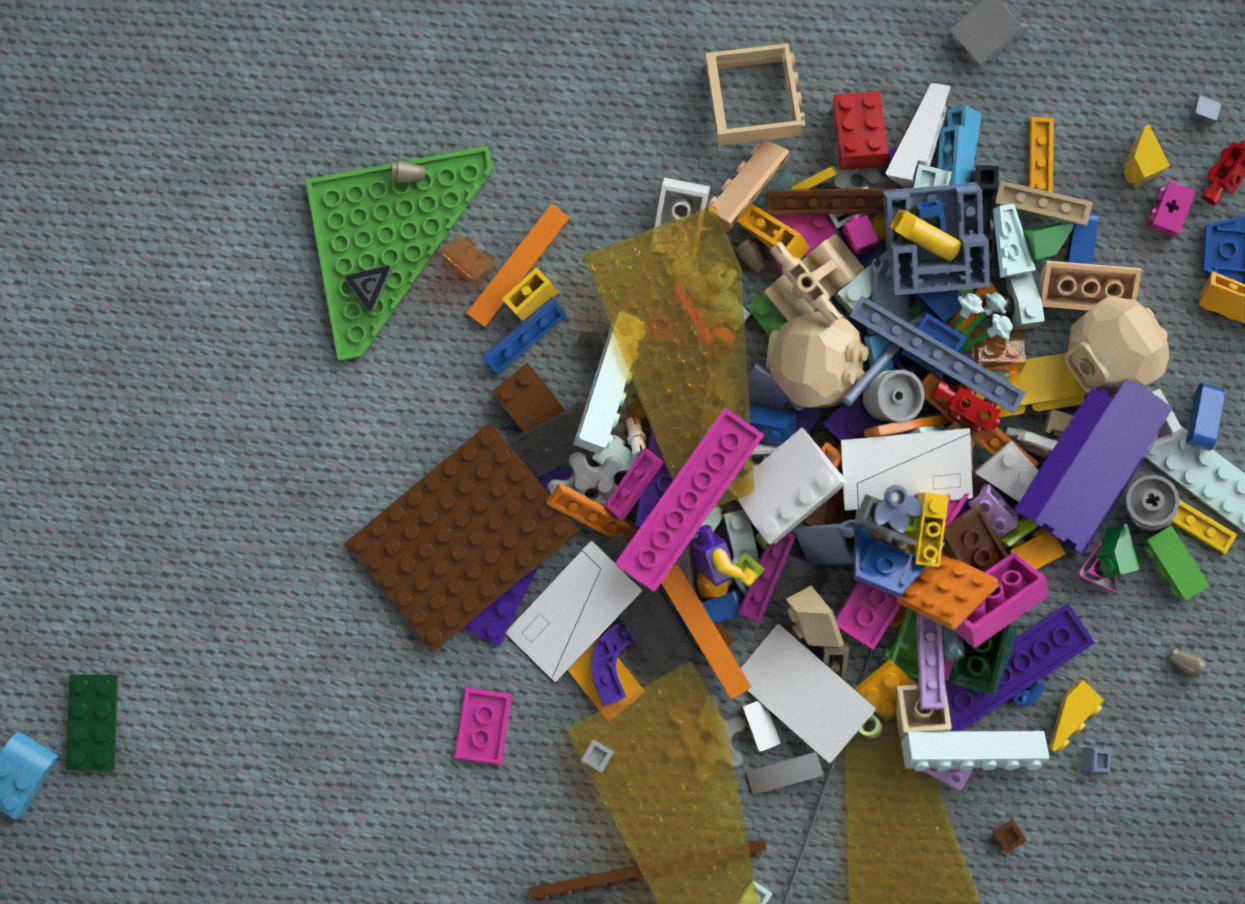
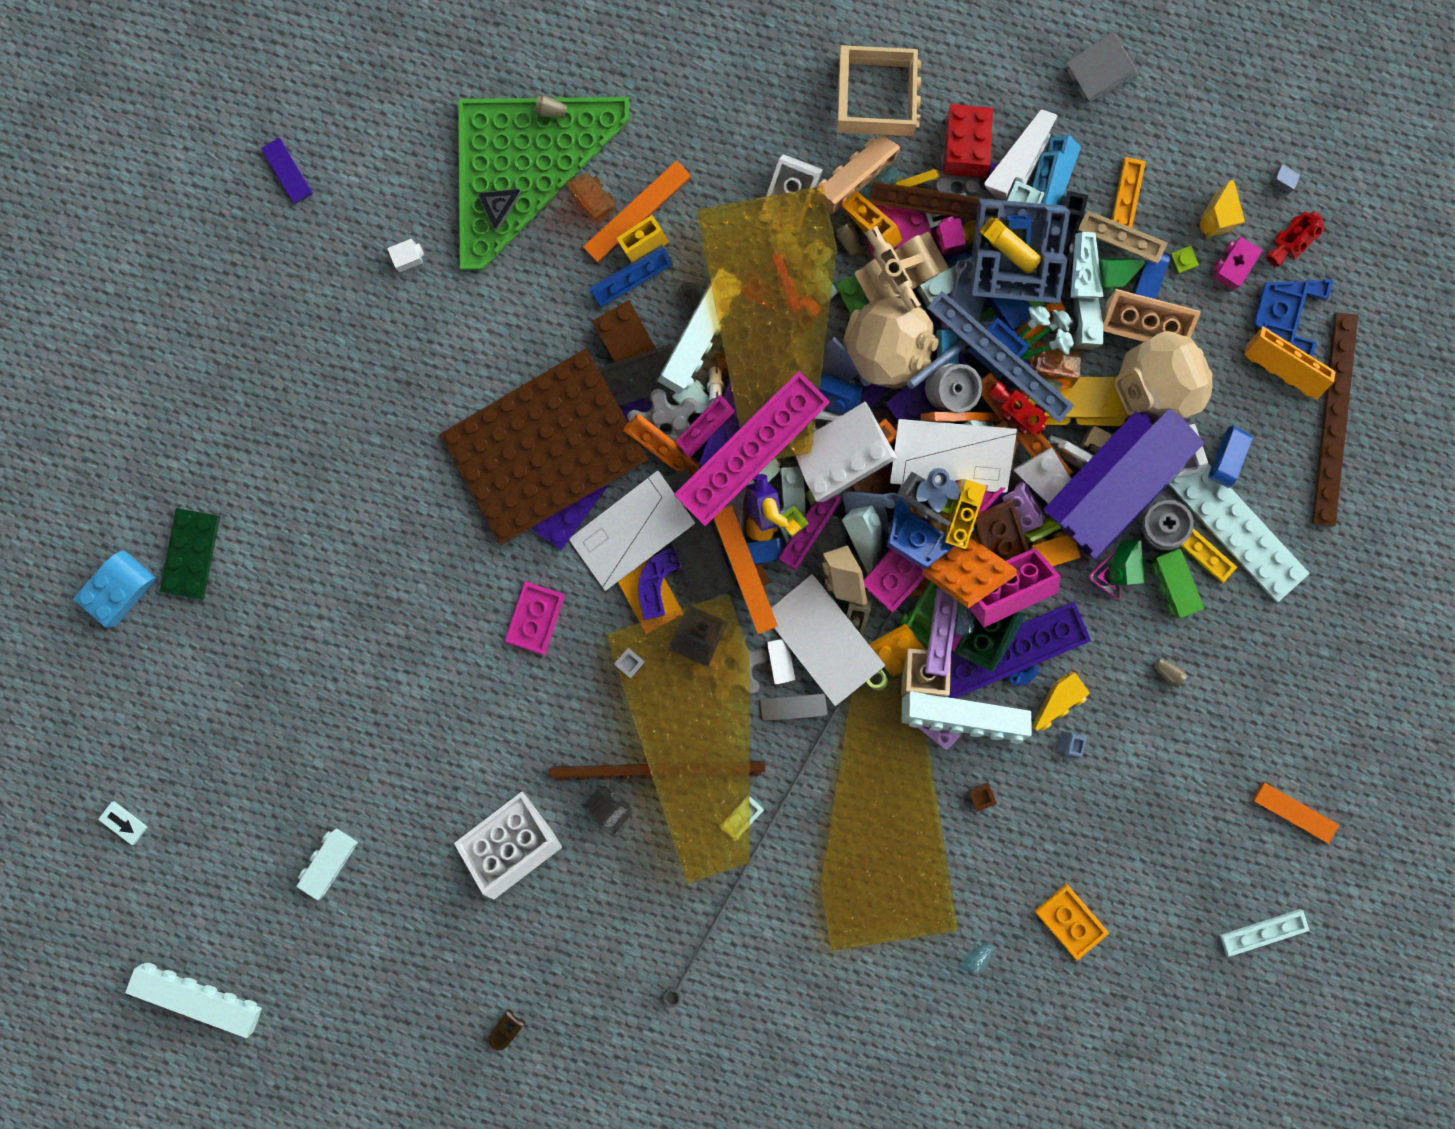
camera: 15 degrees right, 5 degrees up
none -> dark purple tile [261,138,313,204]
none -> white brick [387,239,424,272]
none -> clear smoke slope [669,605,728,667]
none -> light aqua slope [842,505,881,573]
none -> lime plate [1169,246,1199,274]

